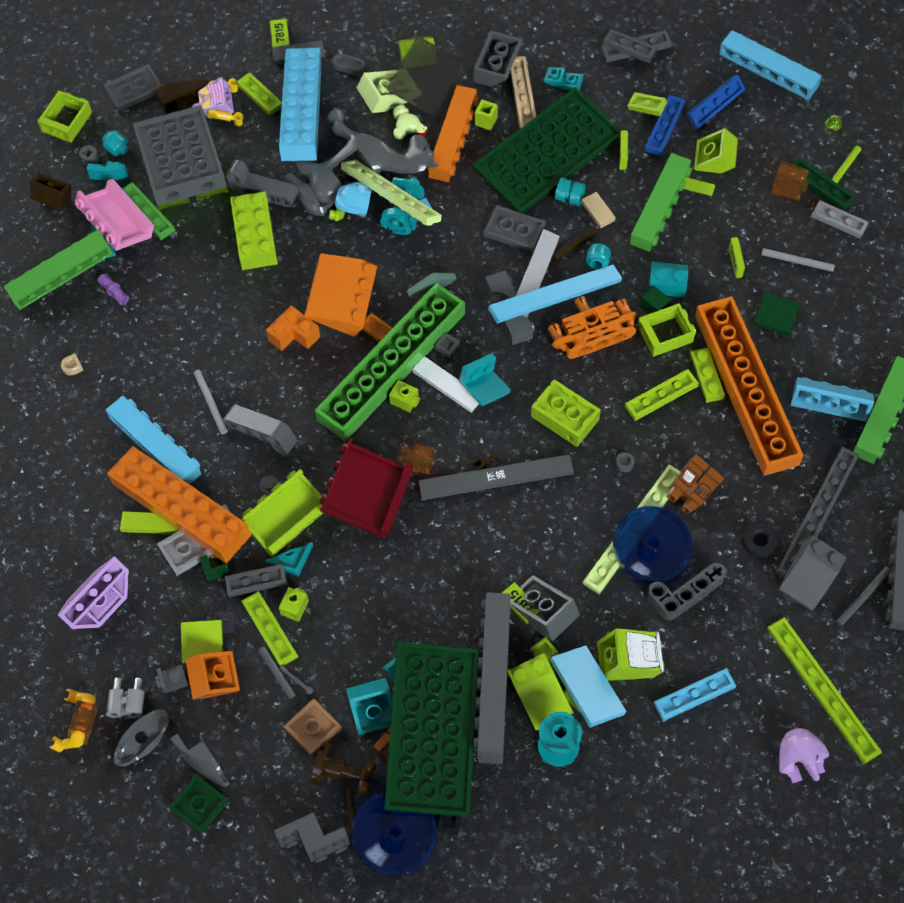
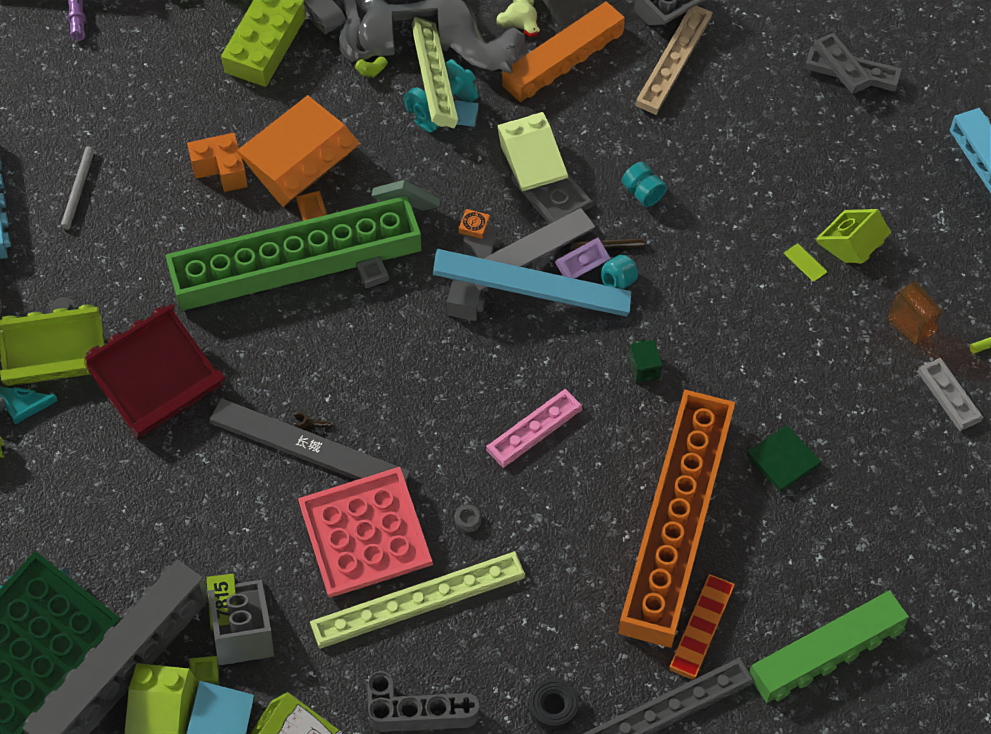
camera: 30 degrees right, 5 degrees down
dark grey beam [223,404,298,457] -> none
medium azure helmet [335,182,372,217] -> none
lime brick [389,380,420,413] -> none
clear orange brick [398,444,435,475] -> none
white tile [412,356,479,412] -> none
teal bracket [459,353,511,406] -> none
dark green plate [473,87,621,213] -> none
lime brick [475,100,498,130] -> none
lime piece [531,379,601,447] -> none
teal slope [544,67,583,91] -> none
orange piece [548,296,637,359] -> none
tan tile [581,192,616,228] -> none
clear blue dish [613,506,693,583] -> none
lime tile [619,130,628,170] -> none
lime plate [625,369,699,421] -> none
lime plate [628,92,667,116] -> none
bright green brick [630,153,692,252] -> none
lime window [637,304,696,357] -> none
blue plate [645,95,686,156] -> none
teal slope [649,261,688,298] -> none
dark orange hips [666,454,724,515] -> none
blue plate [687,75,745,129] -> none
lime plate [690,348,725,403] -> none
lime tile [729,237,745,278] -> none
light grey bar [762,248,835,272] -> none
dark green plate [787,158,856,211] -> none
medium azure slope [791,377,874,422] -> none
none -> coral plate [298,467,433,598]
none -> orange tile [459,209,490,239]
none -> bright pink tile [486,389,582,468]
none -> yellowish green slope [497,112,568,192]
none -> lavender plate [555,238,611,279]
none -> tile [669,574,735,680]

